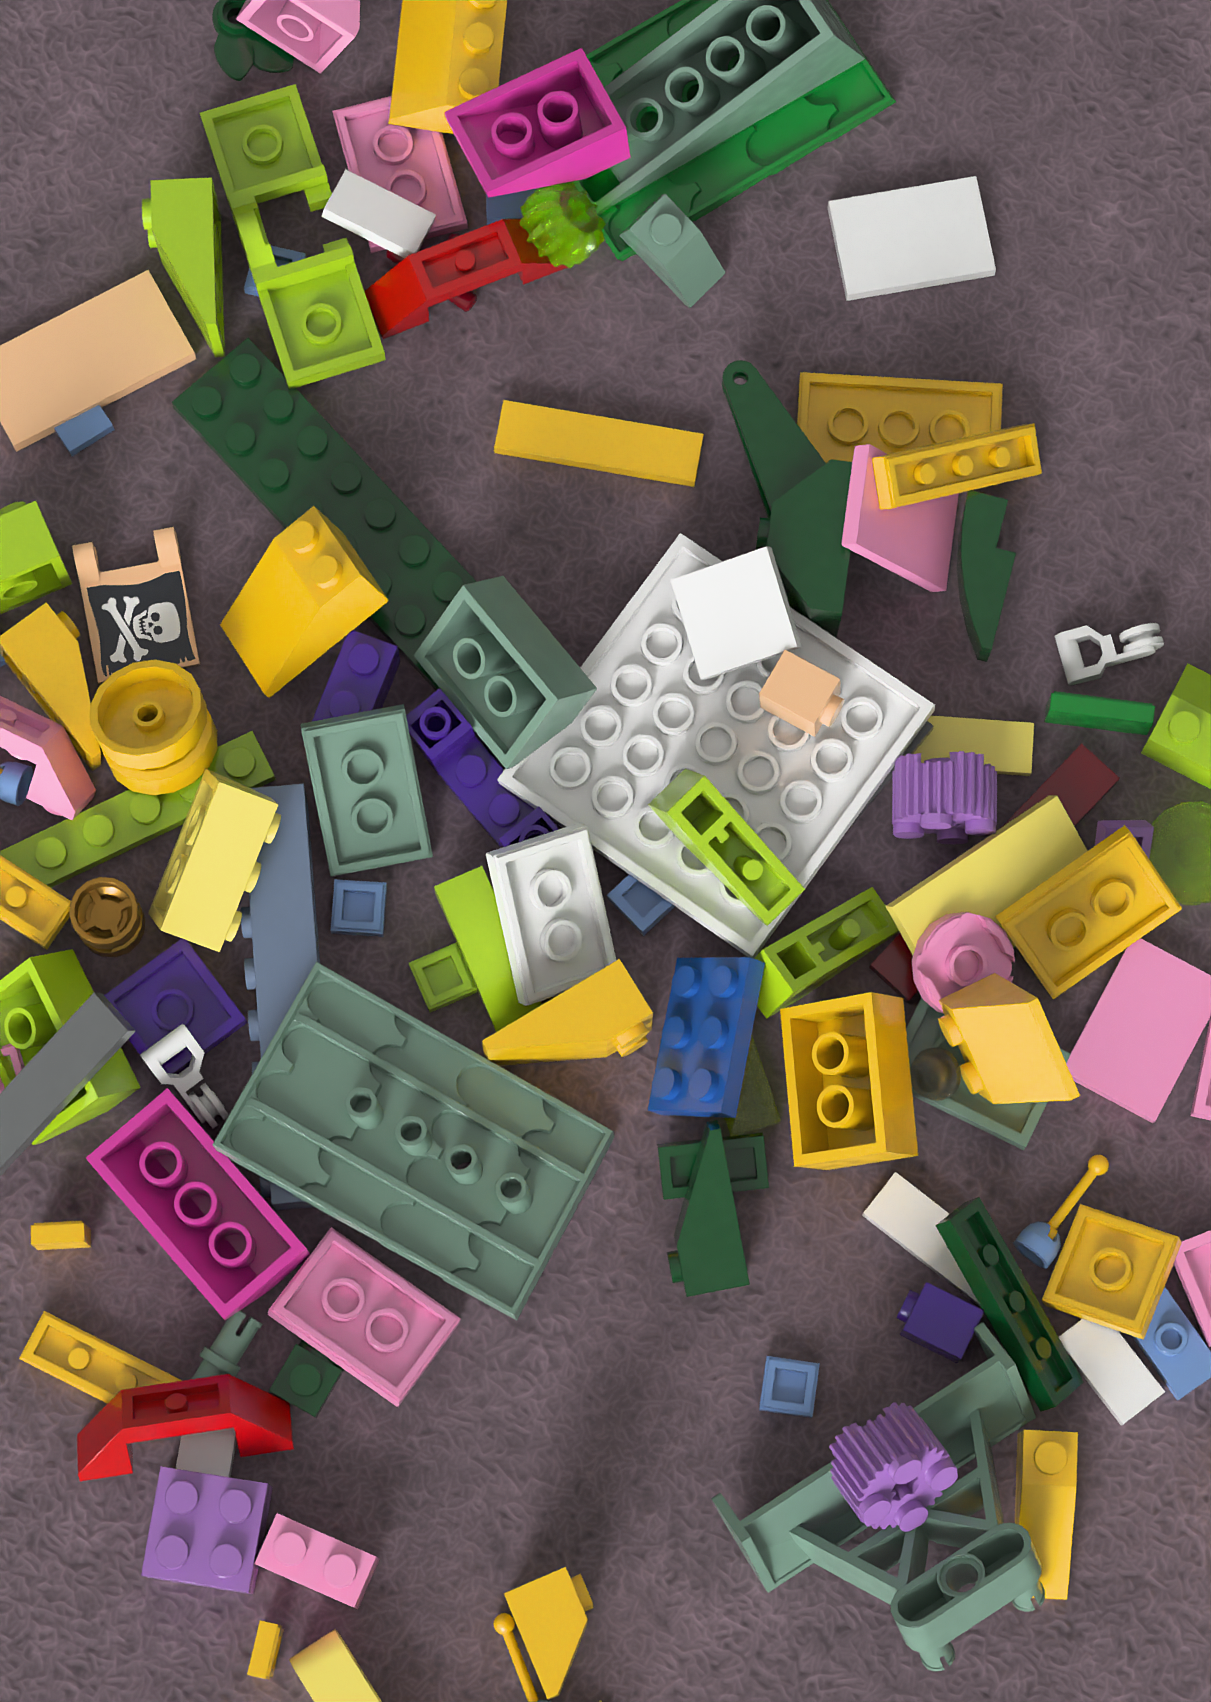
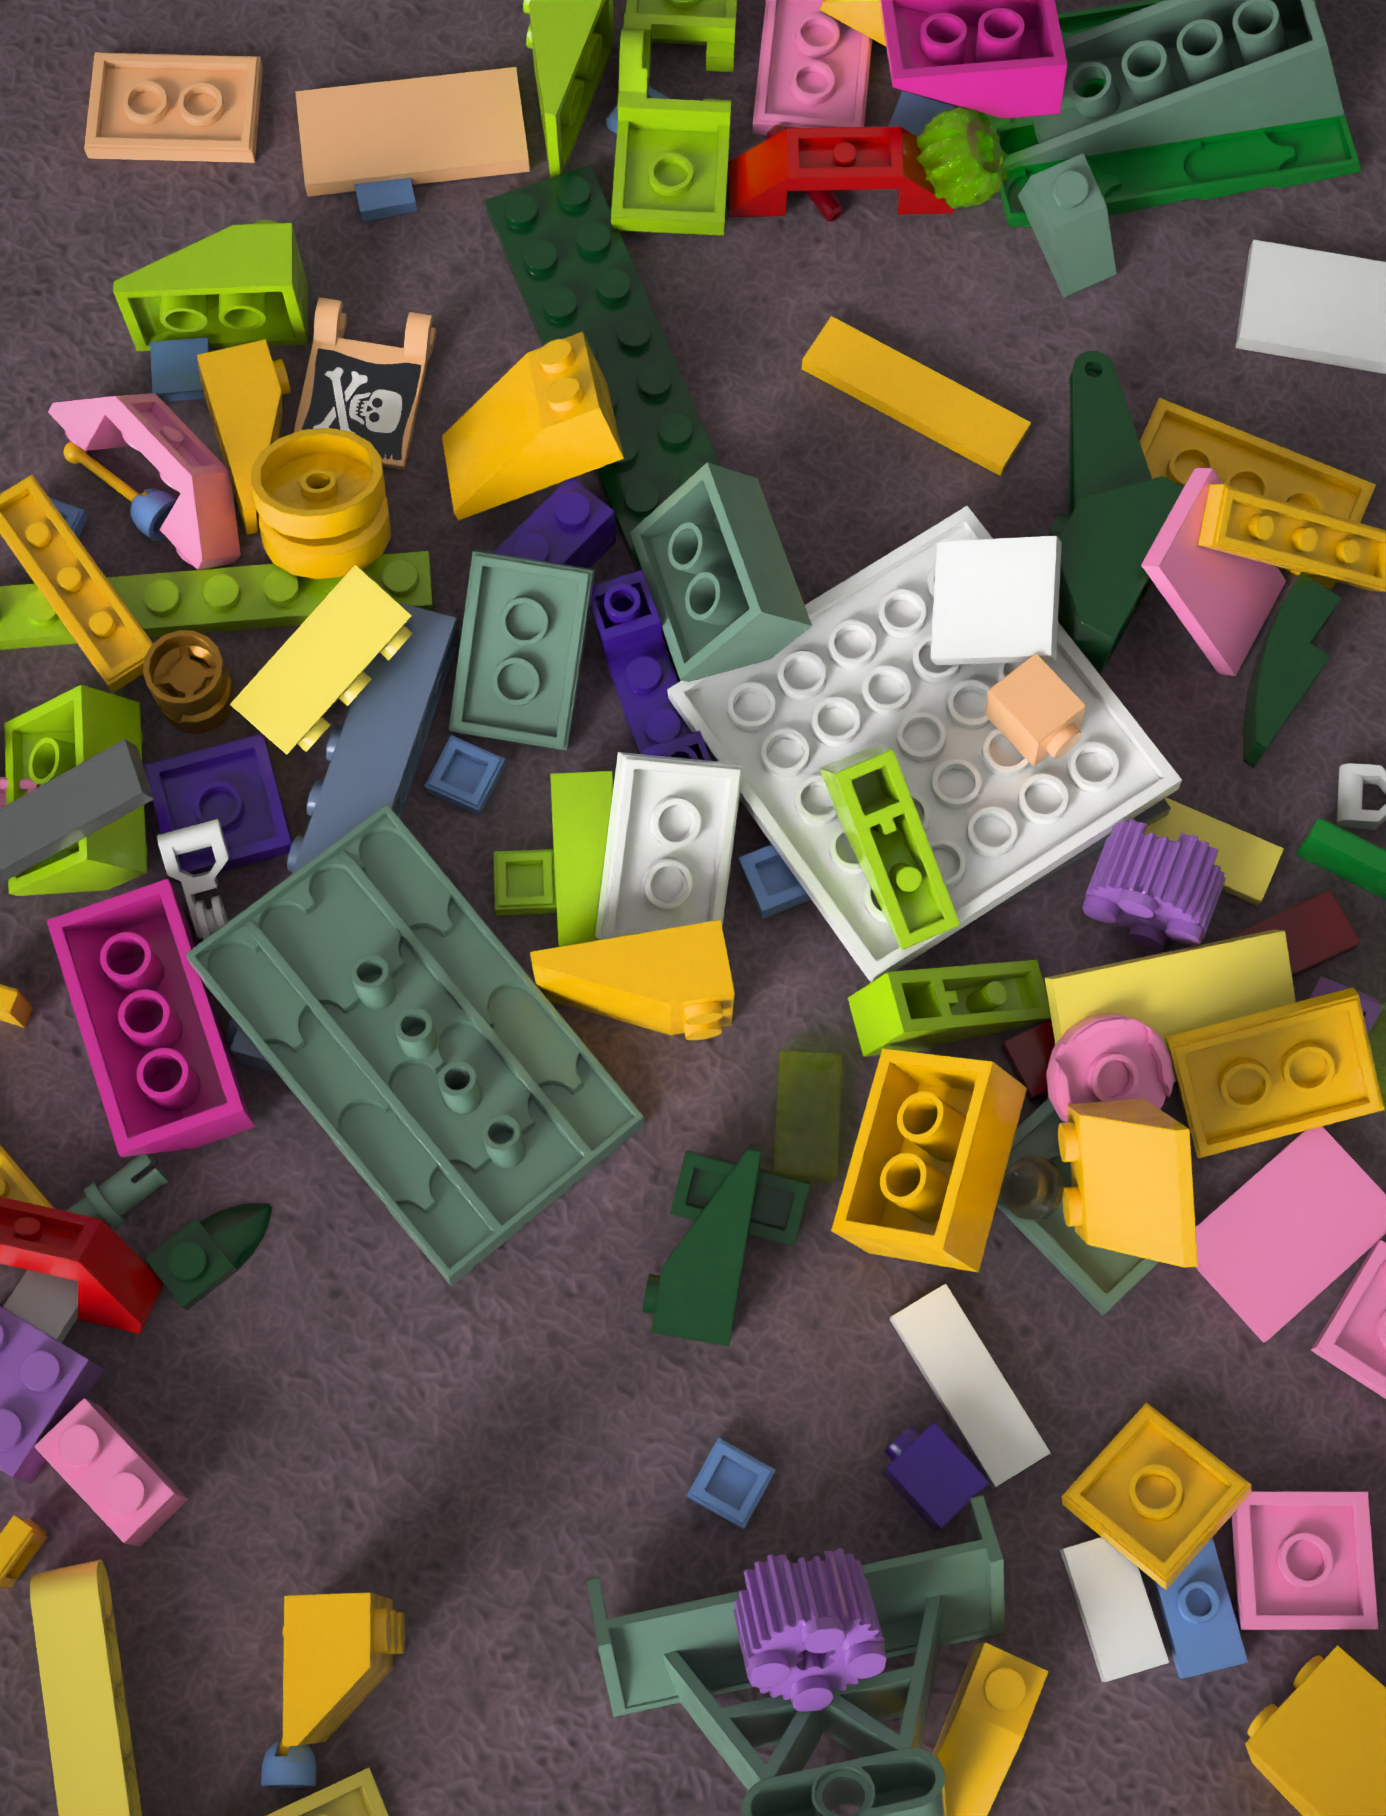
camera: 20 degrees right, 5 degrees down
bright pink tile [268,1227,461,1407] -> none
white tile [322,169,436,258] -> none
blue plate [648,957,765,1118] -> none
dark green plate [935,1197,1084,1412] -> none
hinge [1013,1155,1109,1269] -> none

